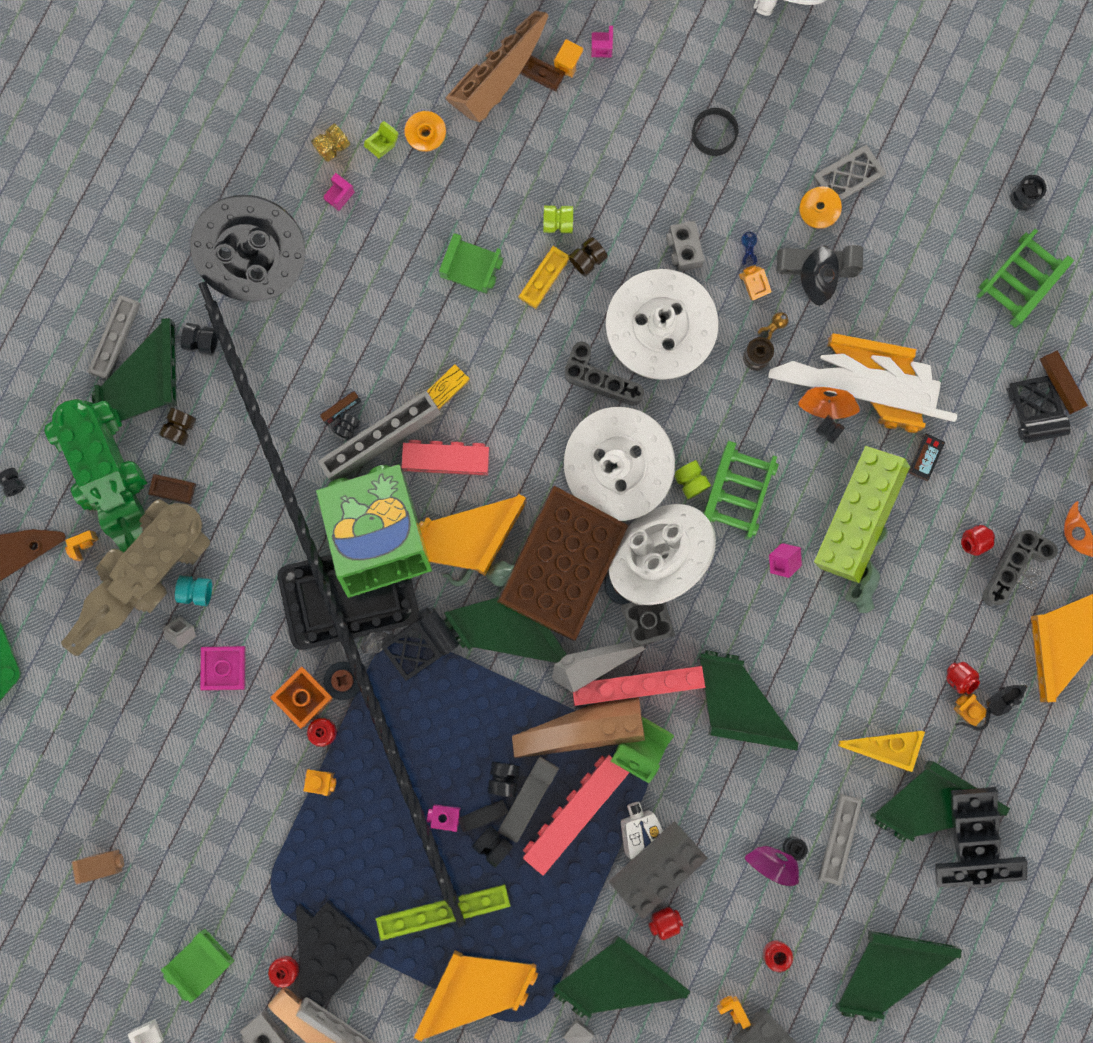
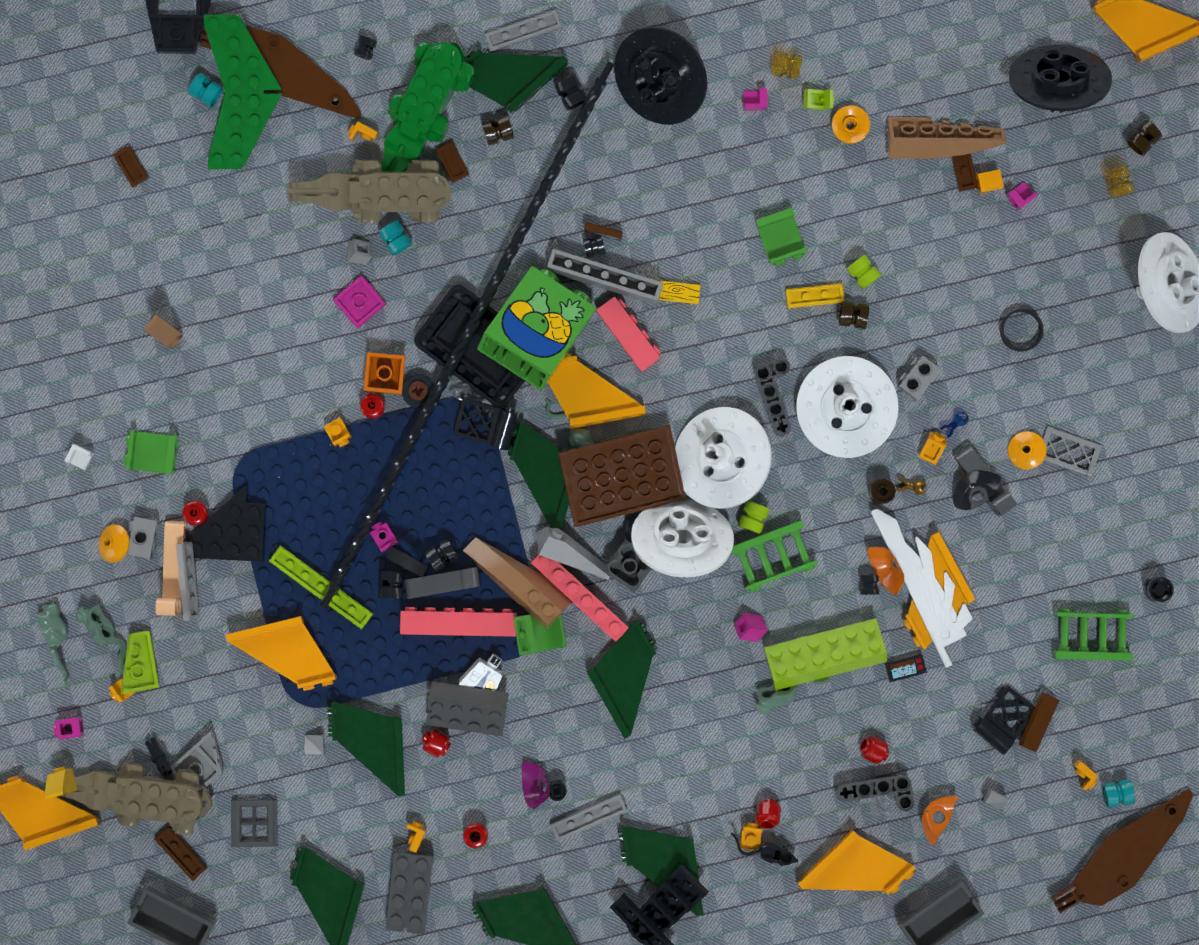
camera: 50 degrees right, 5 degrees up
yellow wing [838,731,925,772] -> none

